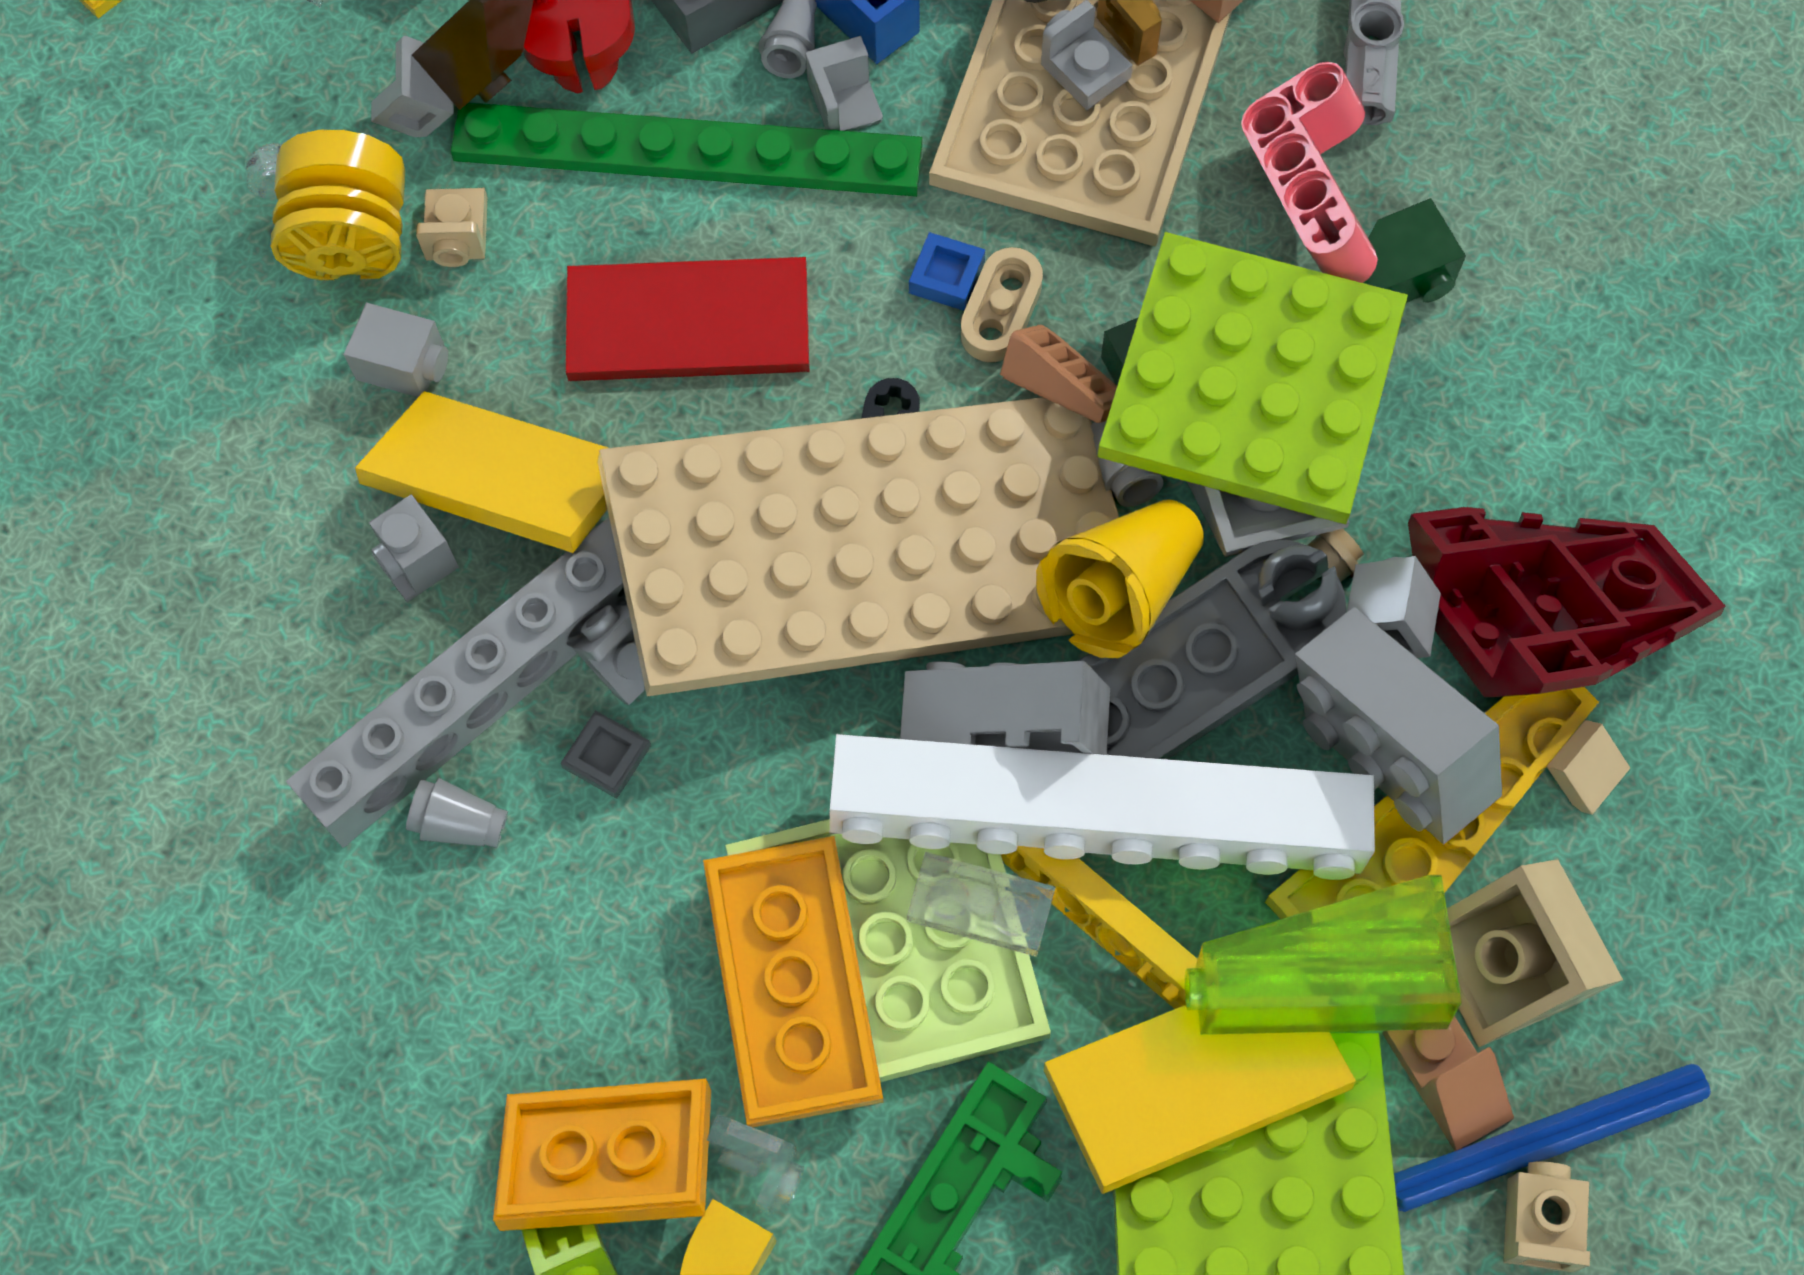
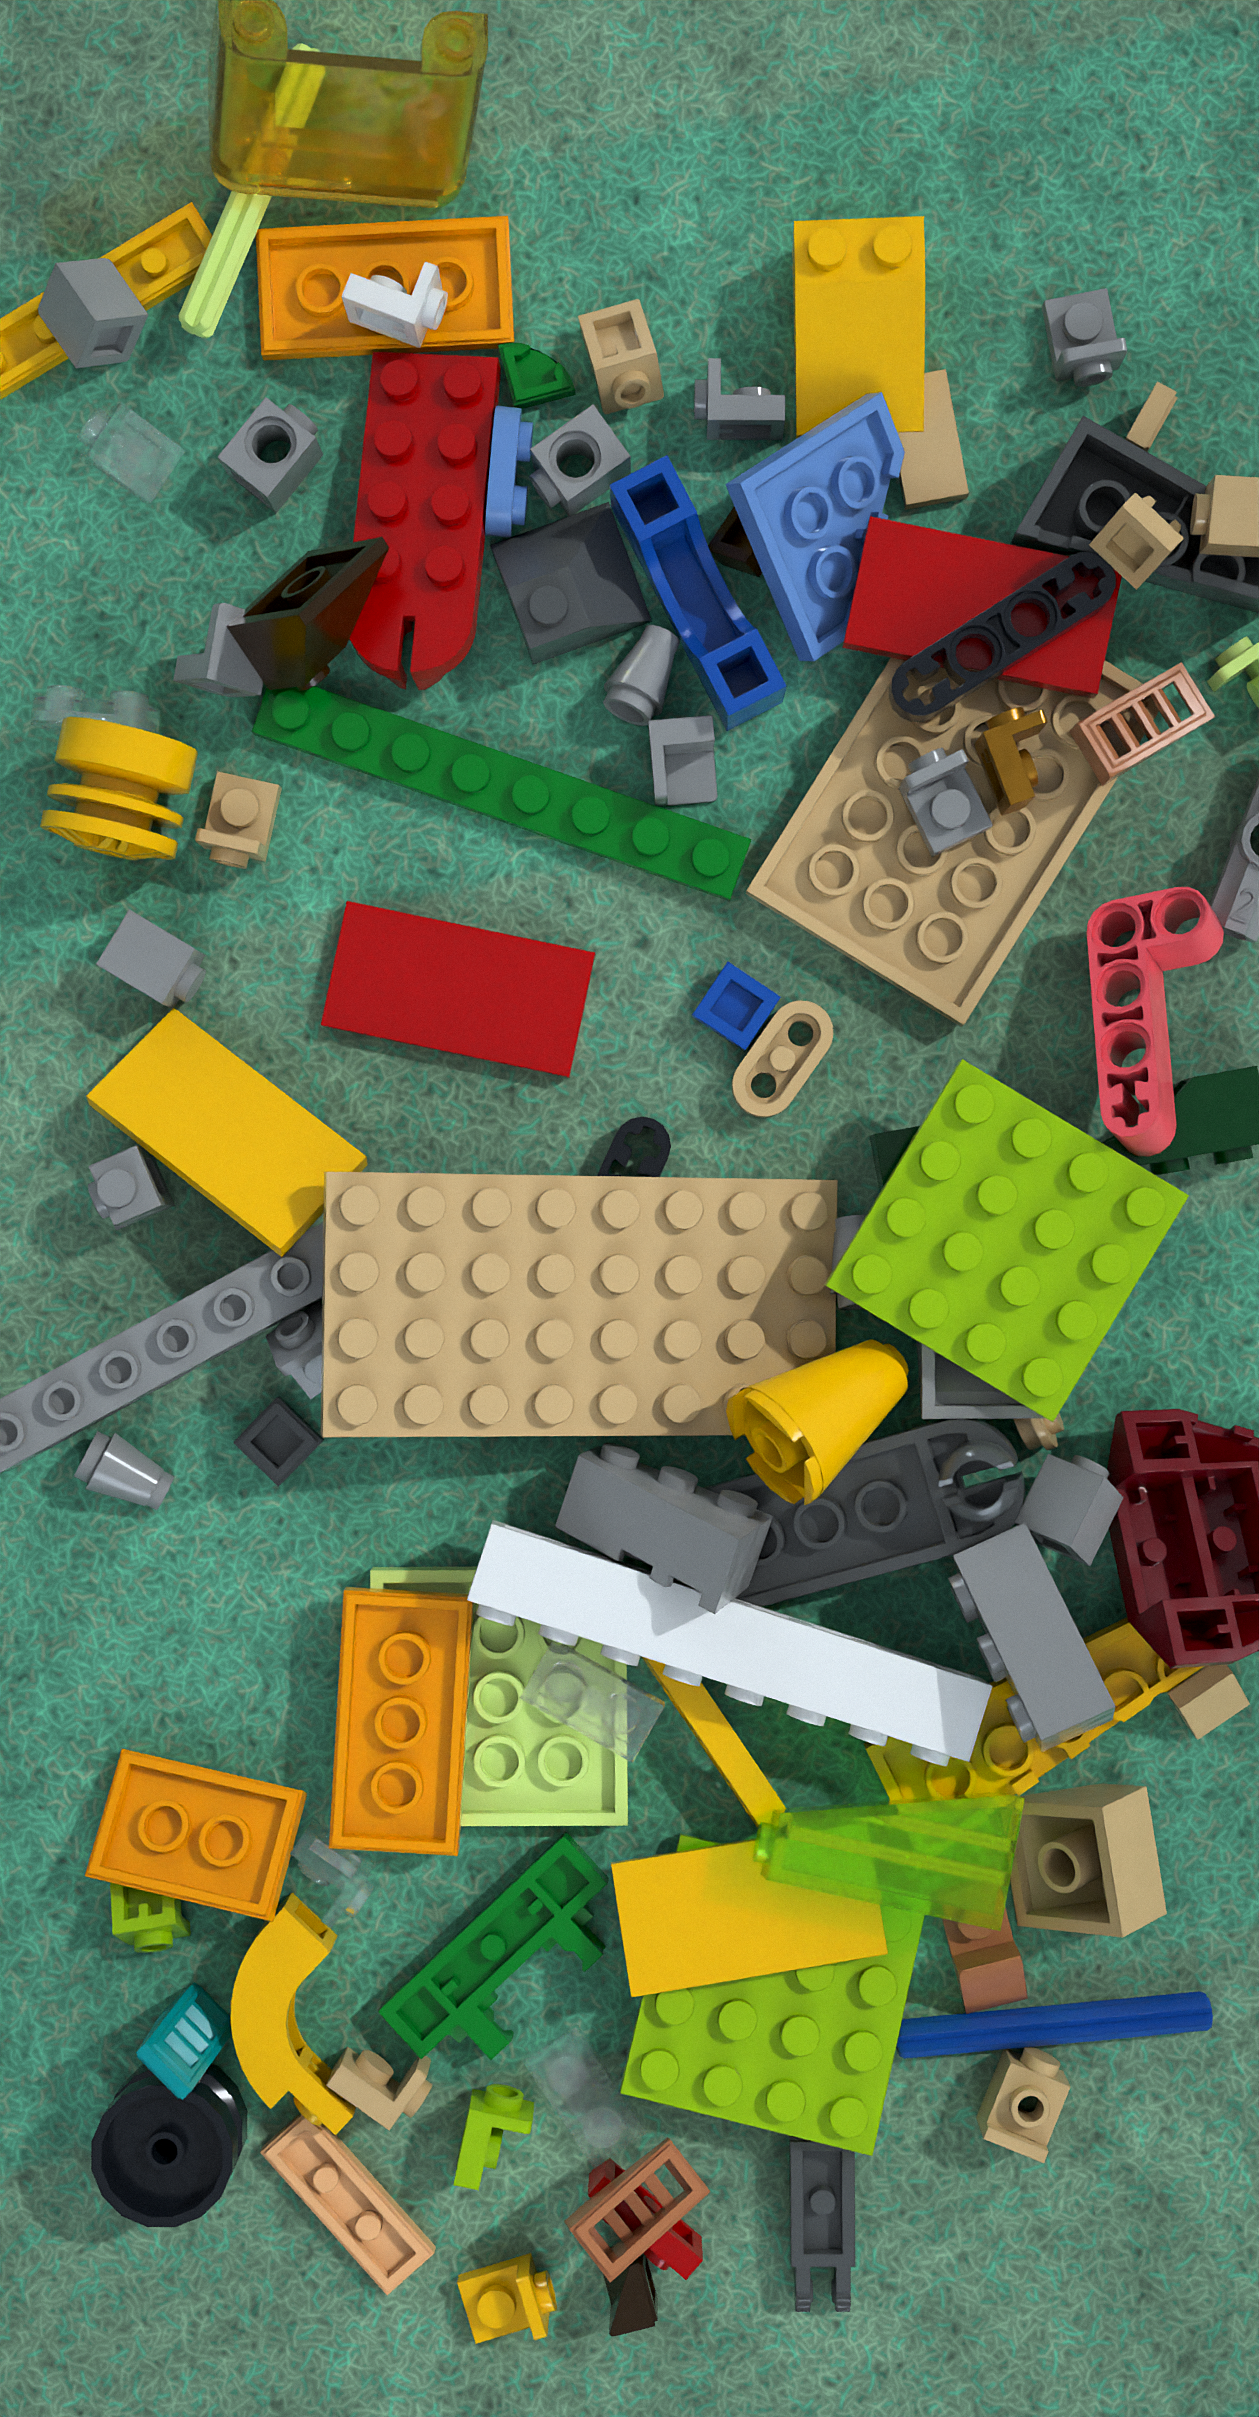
camera: 15 degrees right, 20 degrees up
nougat slope [1000,325,1117,423] -> none

